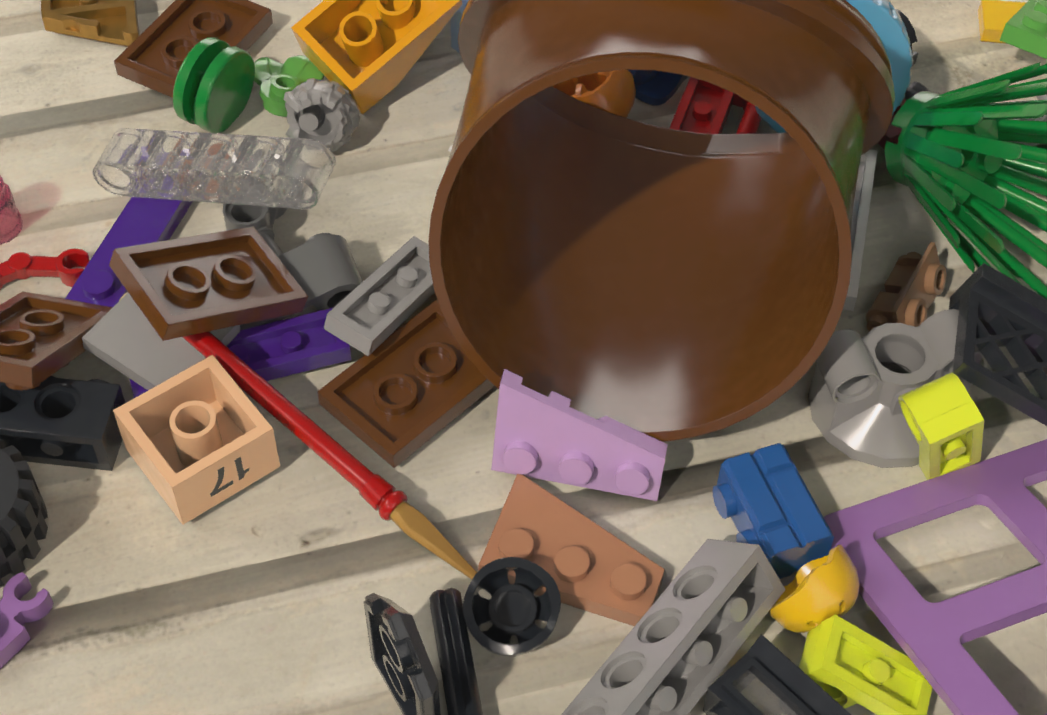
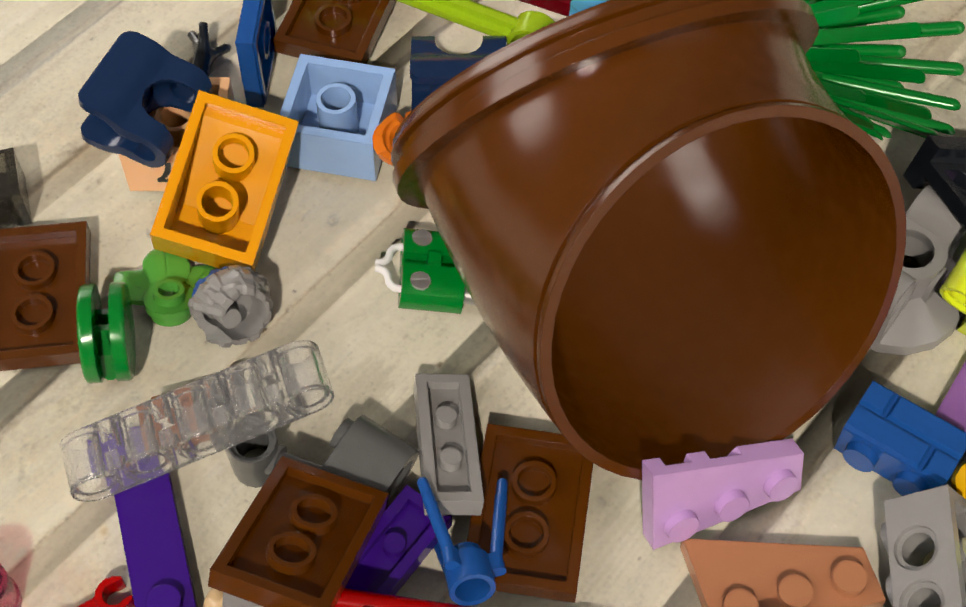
camera: 35 degrees left, 5 degrees up
none -> blue plant [417,477,508,606]

